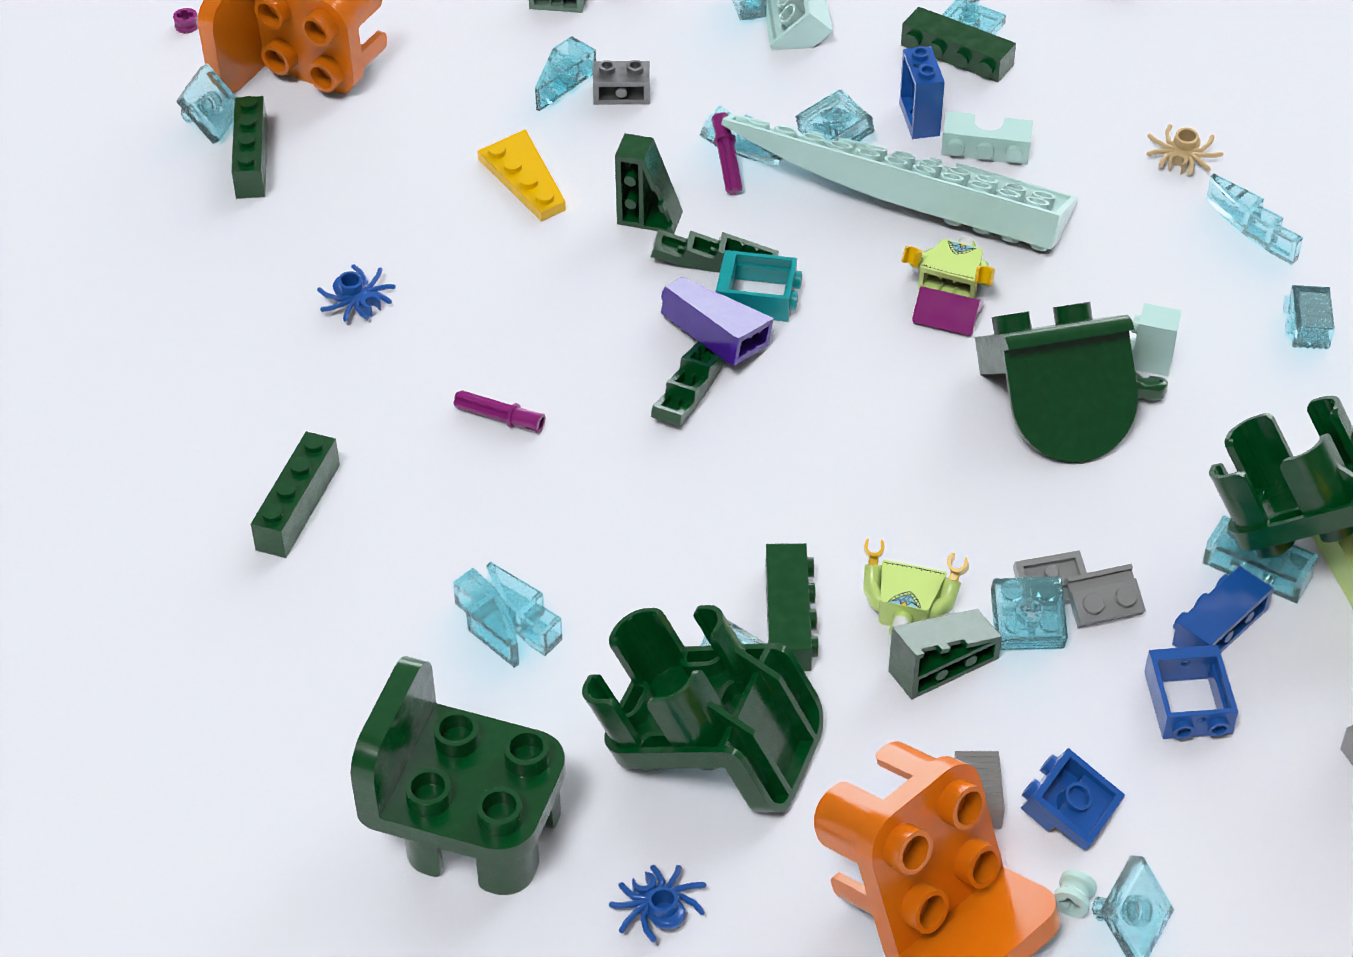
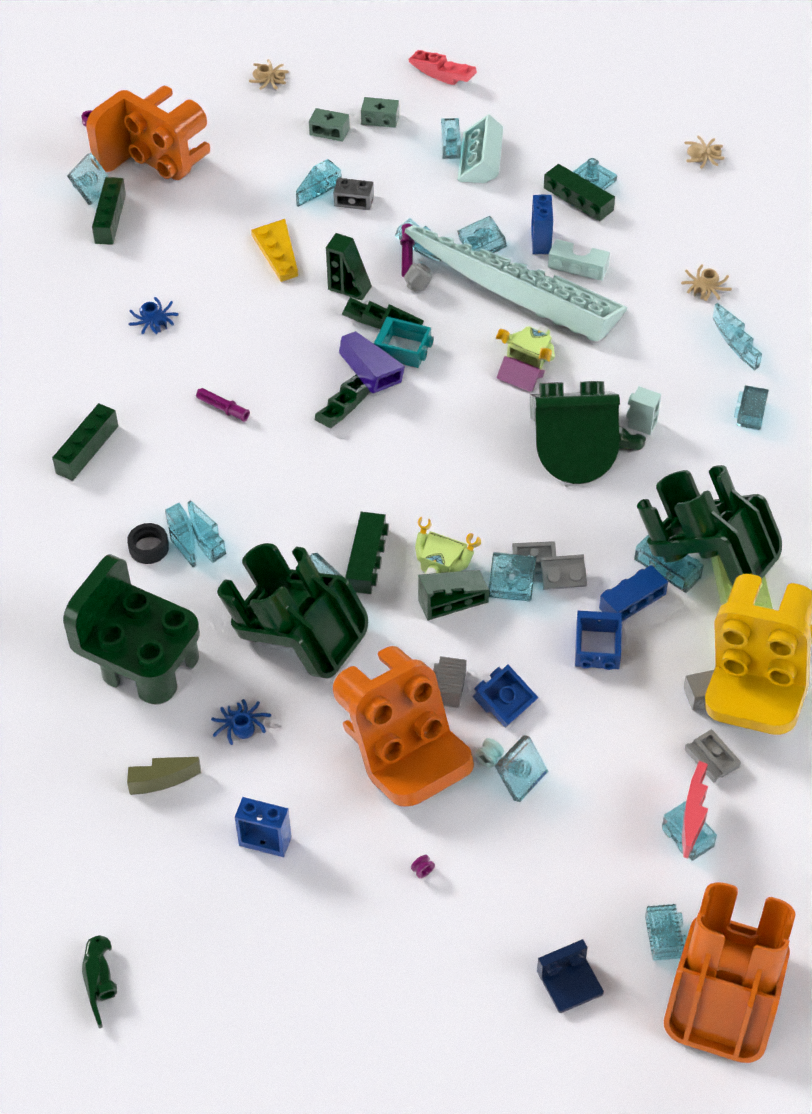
camera: 10 degrees right, 5 degrees up
none -> black tyre [127,523,169,564]
none -> light grey head [404,262,433,292]

